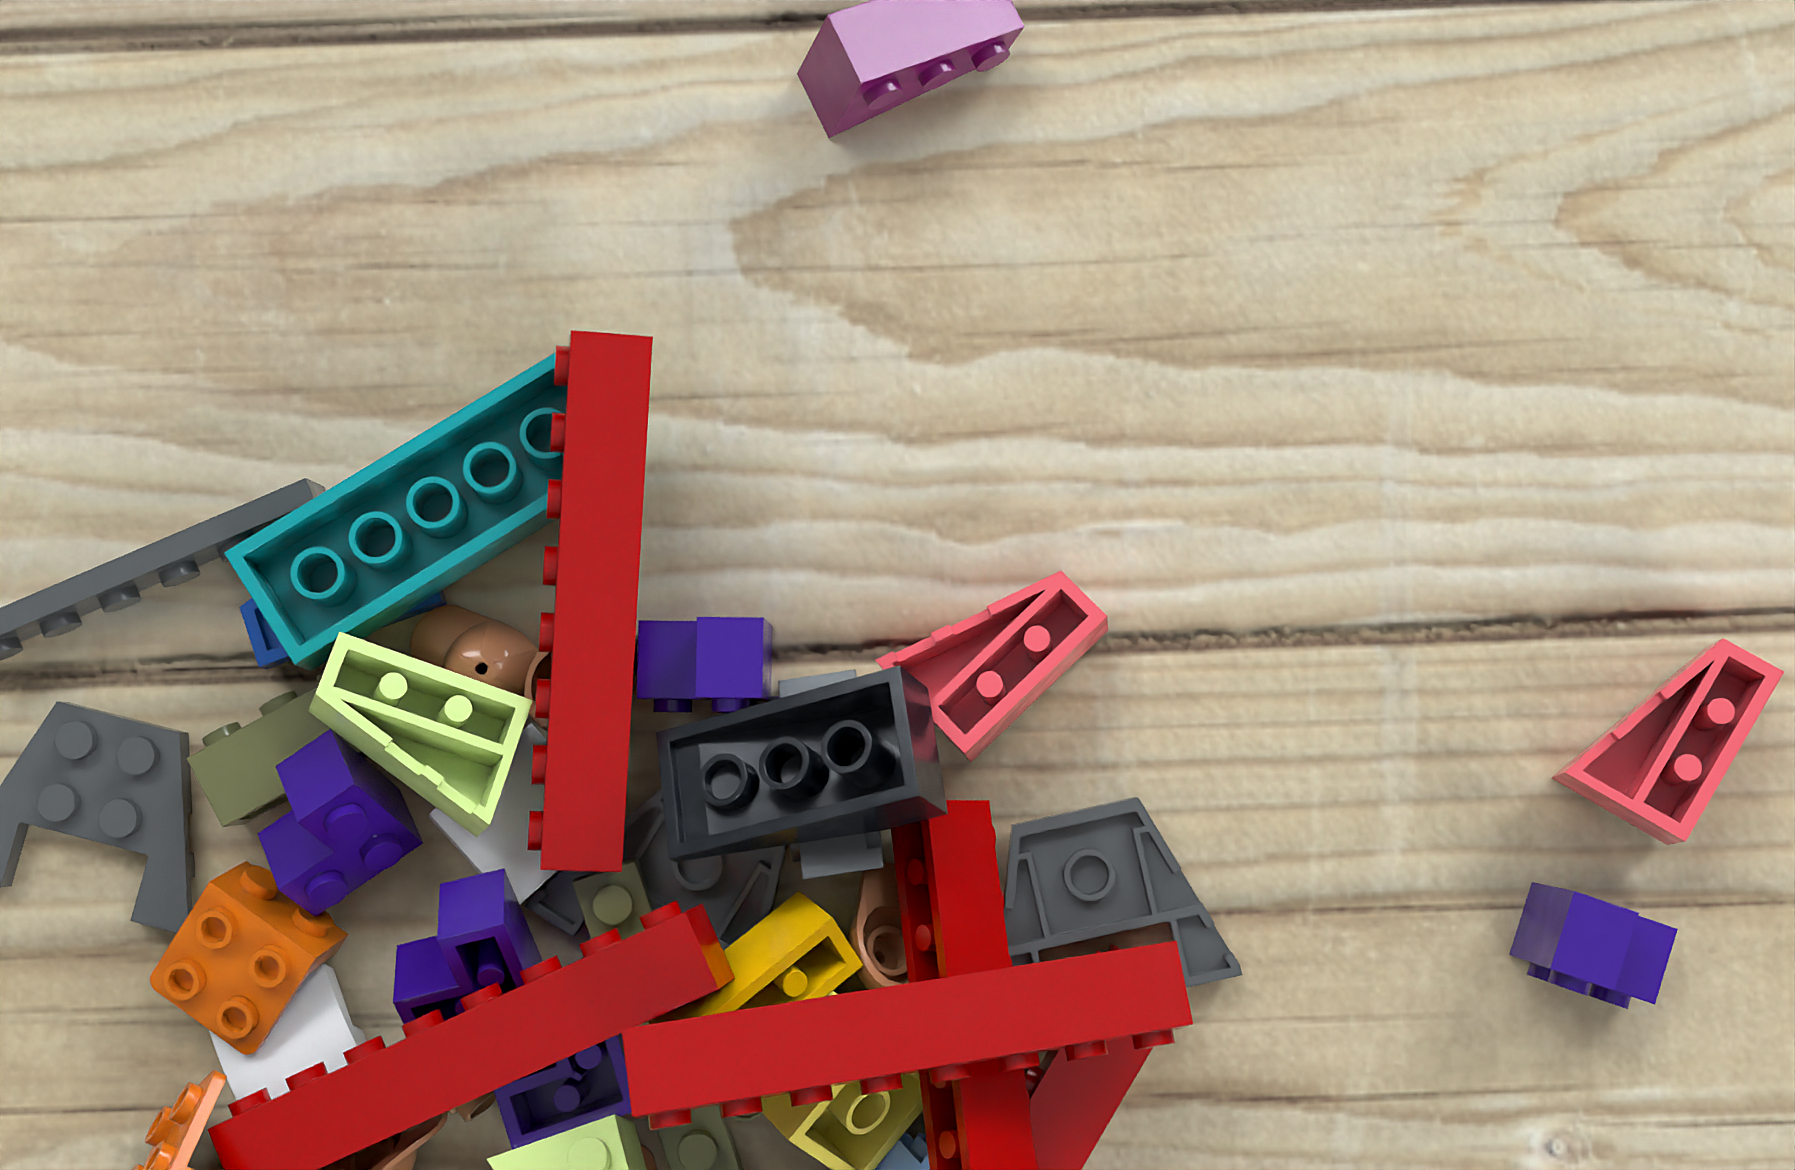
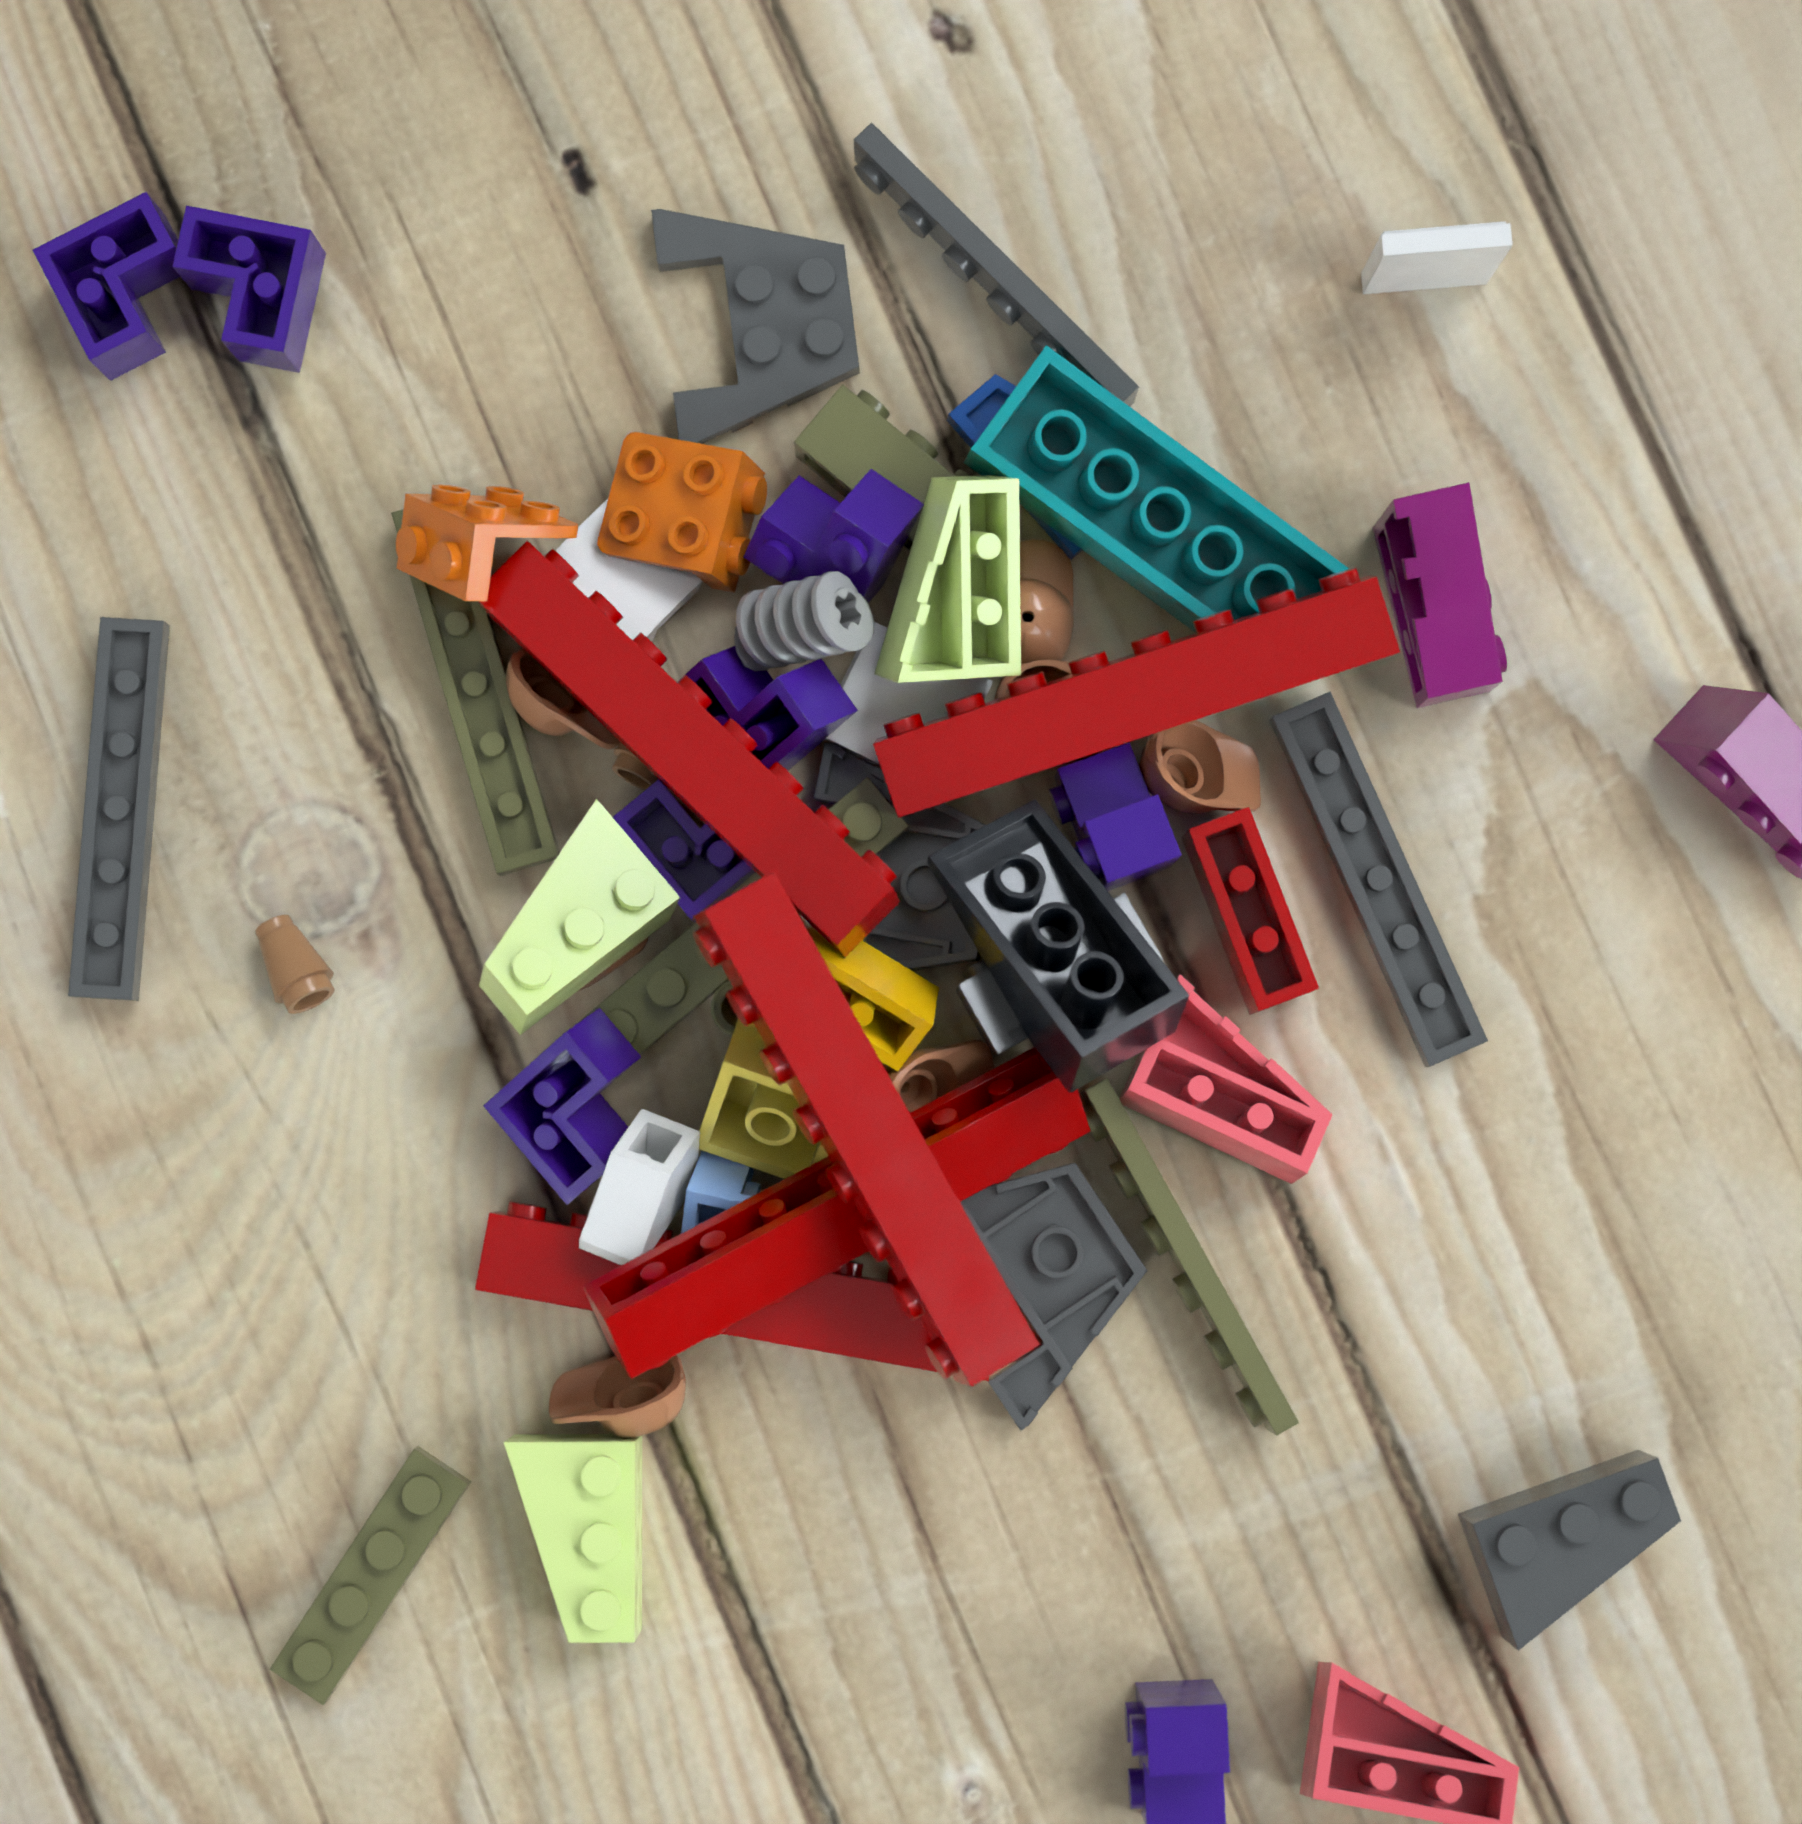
camera: 70 degrees right, 0 degrees up
none -> light grey piece [734,572,874,671]
none -> olive plate [1080,1078,1299,1436]
none -> nougat cap [1139,720,1261,814]
none -> red brick [1181,807,1320,1015]
none -> dark grey plate [1269,691,1488,1067]
none -> white tile [1361,221,1513,294]
none -> magenta wedge [1372,482,1507,708]
none -> dark grey wedge [1458,1450,1681,1651]

